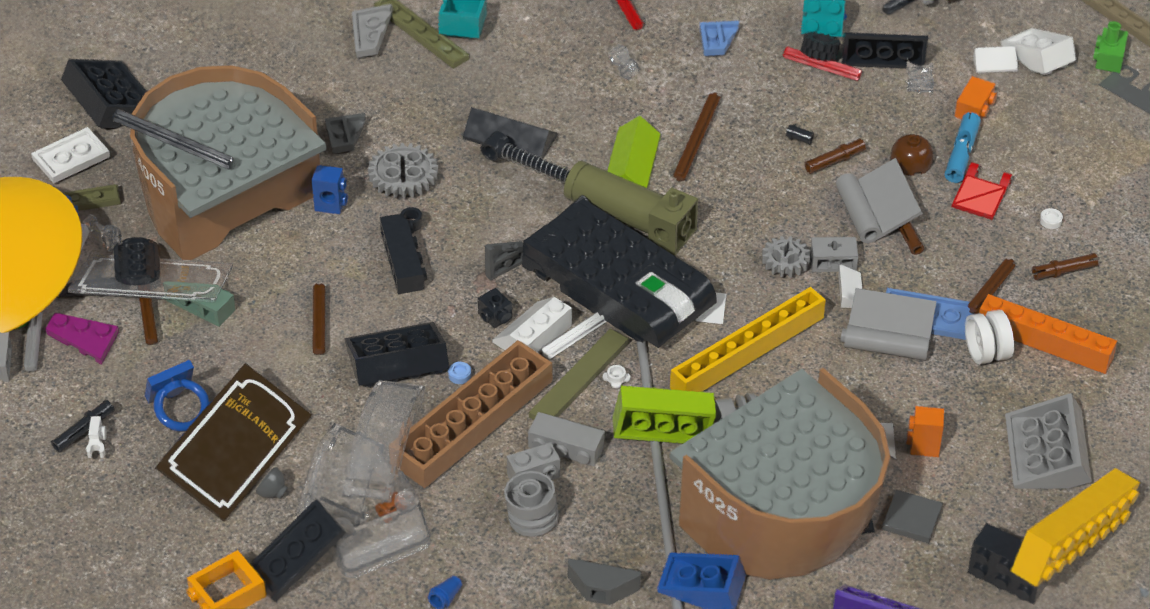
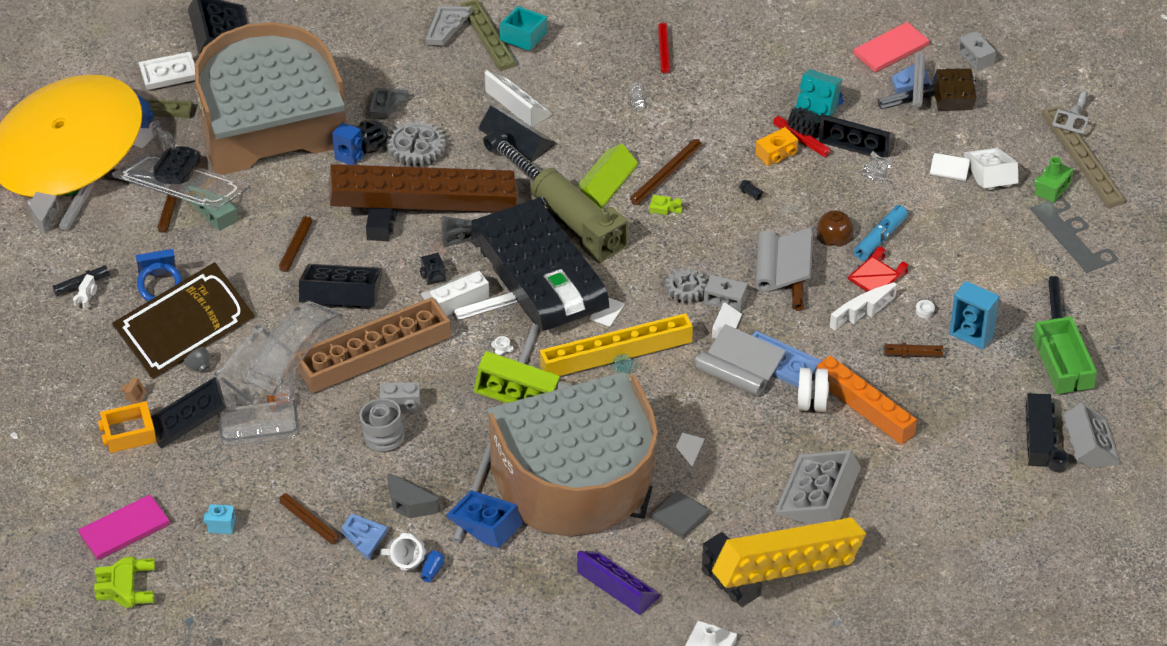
camera: 20 degrees right, 0 degrees up
magenta wing [46,313,119,365] -> none
black axle [112,109,234,169] -> none
blue cone [428,576,462,609] -> none
light blue tile [448,362,471,384] -> none
light grey brick [528,412,605,466] -> none
olive tile [529,329,629,420] -> none
medium blue wing [699,21,739,56] -> none
reddish brown pin [804,138,866,174] -> none
orange brick [906,406,944,457] -> none
orange brick [955,76,997,119] -> none
reddish brown axle [968,259,1015,314] -> none
none -> medium nougat tile [120,378,147,404]
none -> reddish brown brick [329,164,517,212]
none -> black helmet [356,119,389,154]
none -> white slope [485,70,552,127]
none -> clear light blue plate [613,354,632,373]
none -> lime plate [649,195,683,215]
none -> light orange brick [755,127,798,166]
none -> white slope [830,282,897,331]
none -> dark azure brick [949,281,1000,349]

